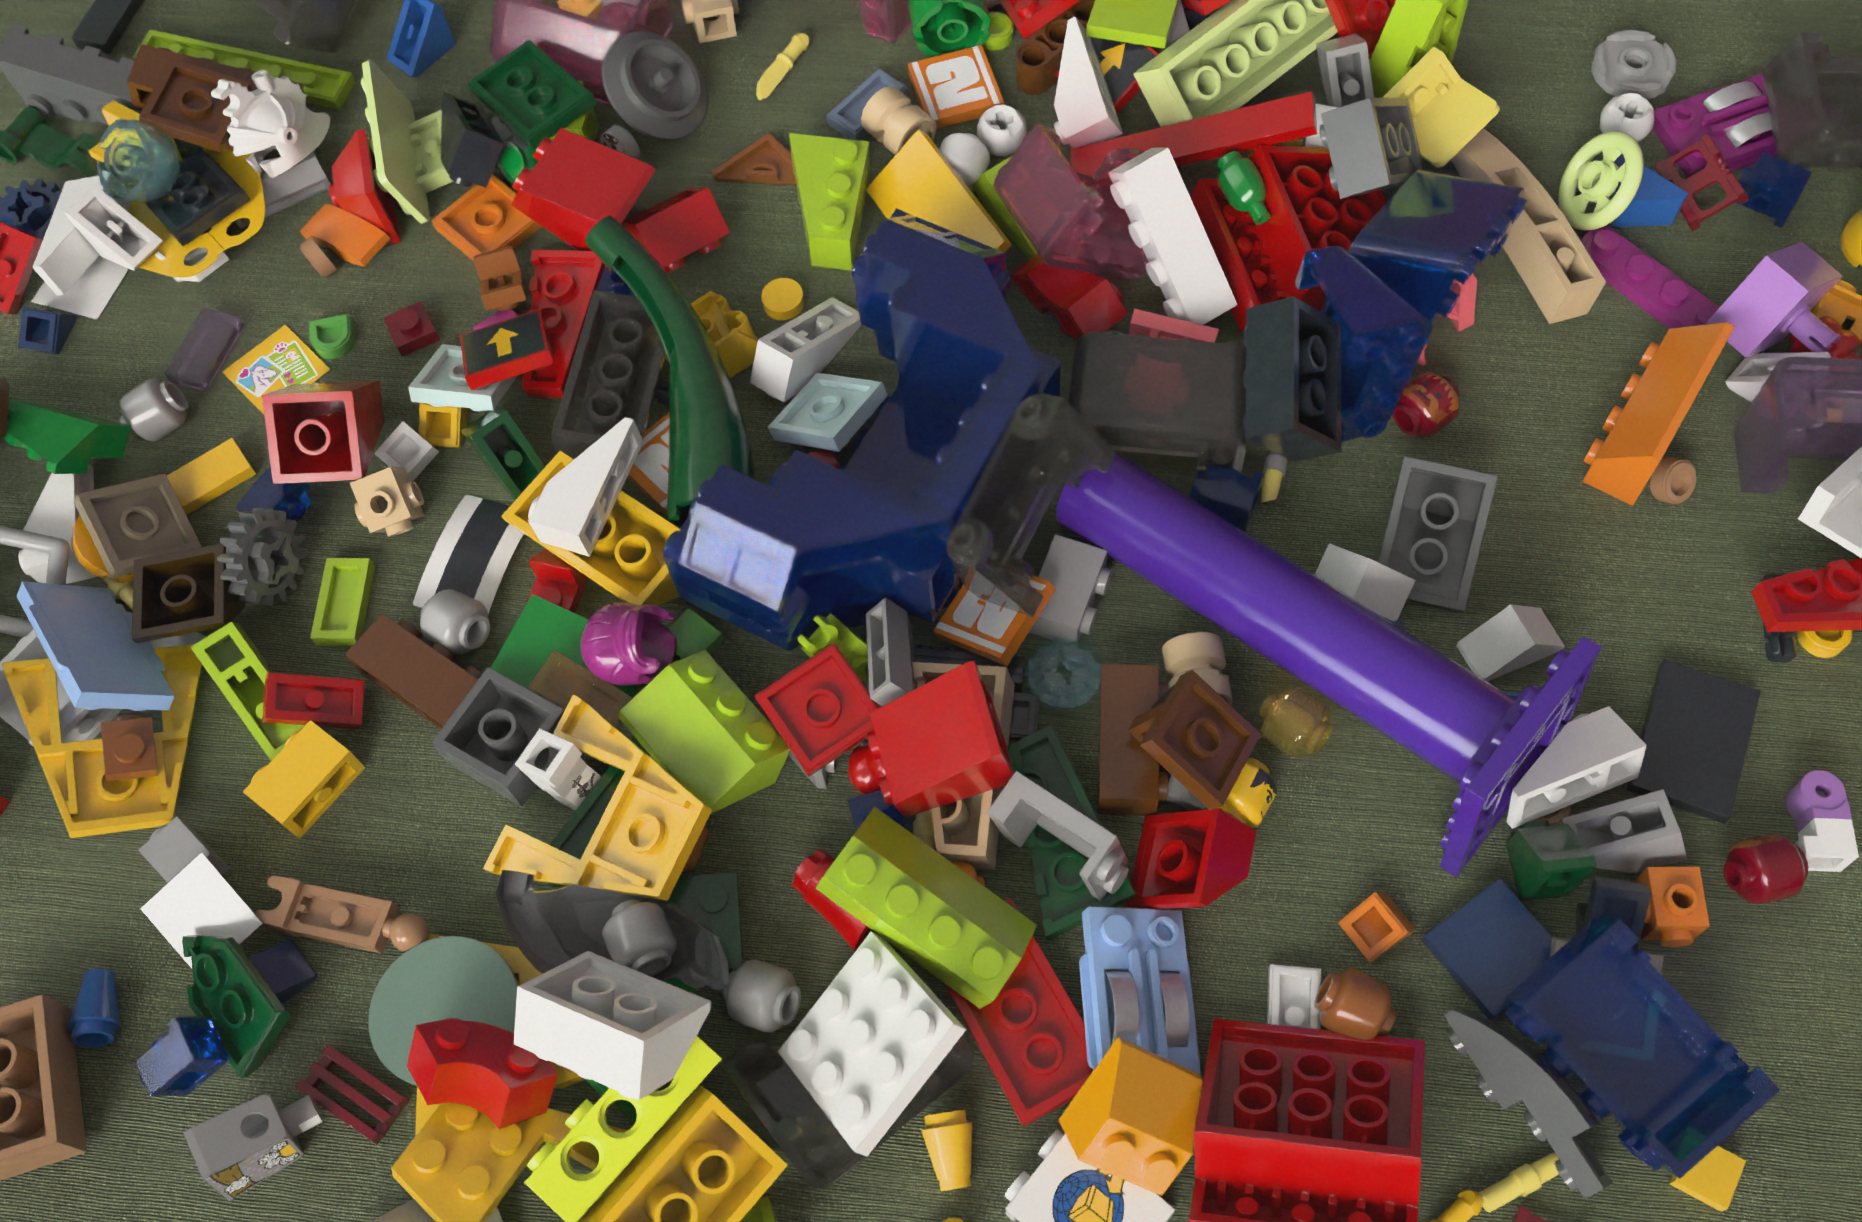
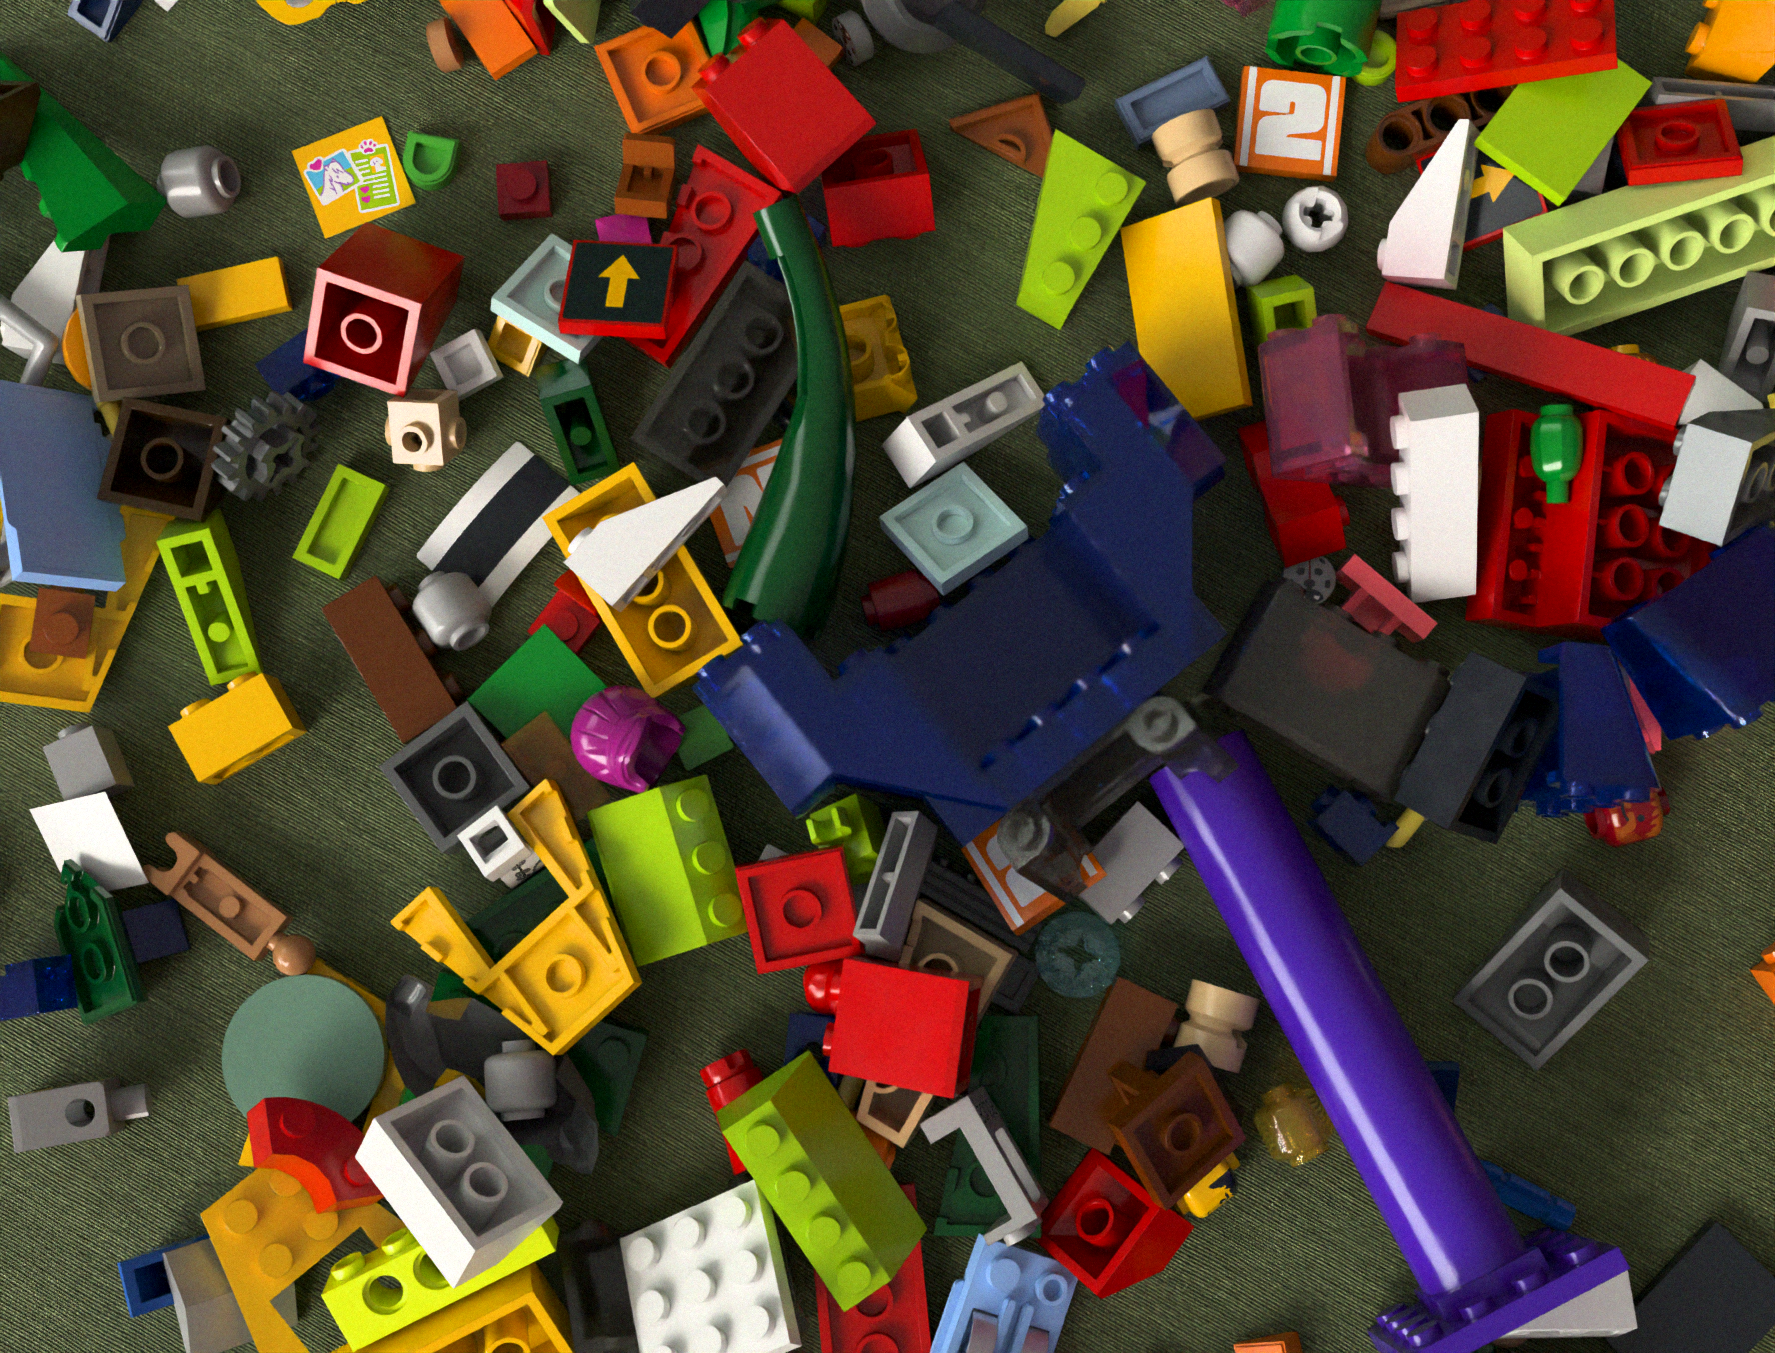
camera: 20 degrees right, 20 degrees up
tile [165,308,245,392] -> none
red plate [262,672,364,729] -> none
dark red tile [295,1044,409,1145] -> none
light grey head [723,959,801,1033] -> none
yellow tile [761,278,804,321] -> none
white slope [1315,543,1416,621] -> none
white slope [1456,604,1565,682] -> none
none -> black tile [932,0,1086,105]

